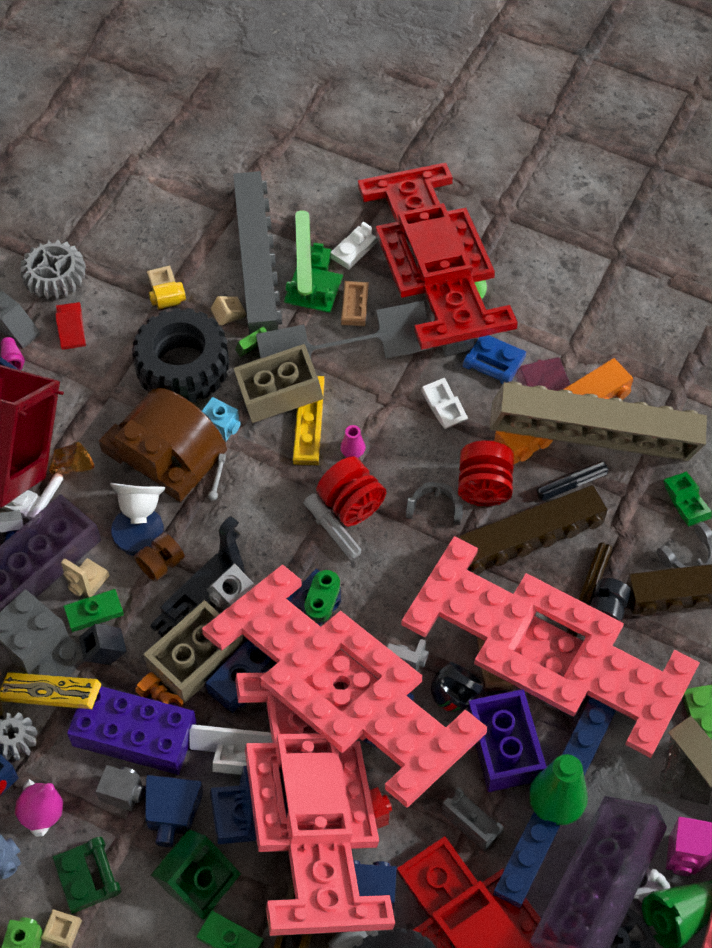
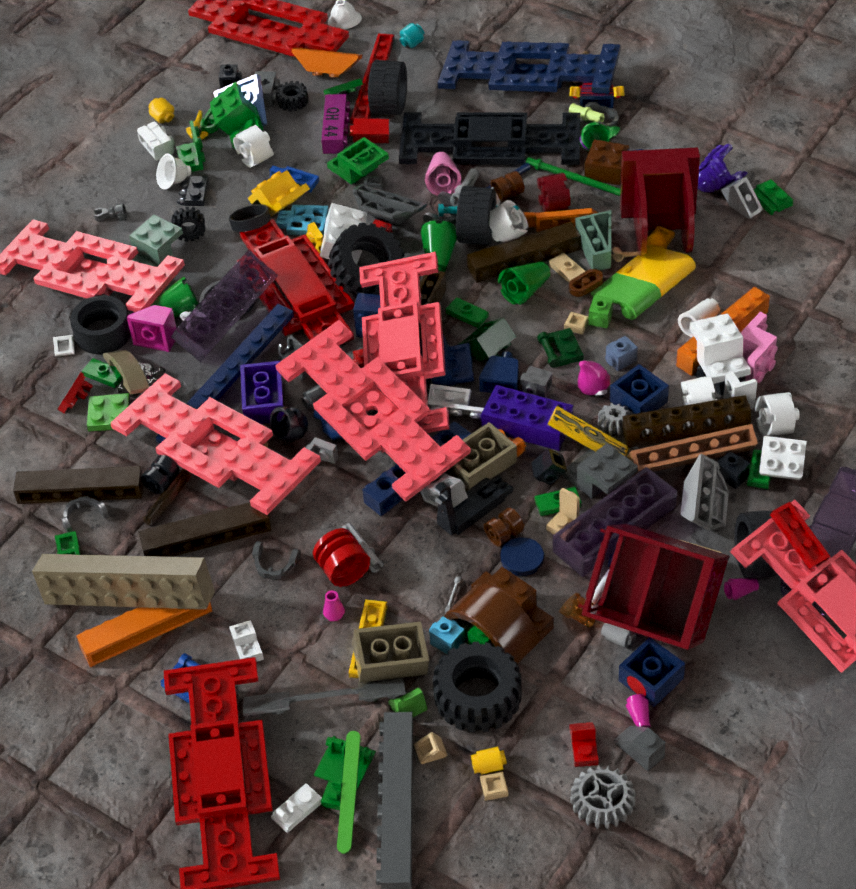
camera: 170 degrees left, 10 degrees down
white hat [110,483,165,524] -> none
green plate [304,570,340,623] -> none
medium nougat plate [341,281,369,326] -> none
red wheel [458,440,514,507] -> none
clear pink piece [520,357,571,391] -> none
green cone [529,754,588,825] -> none

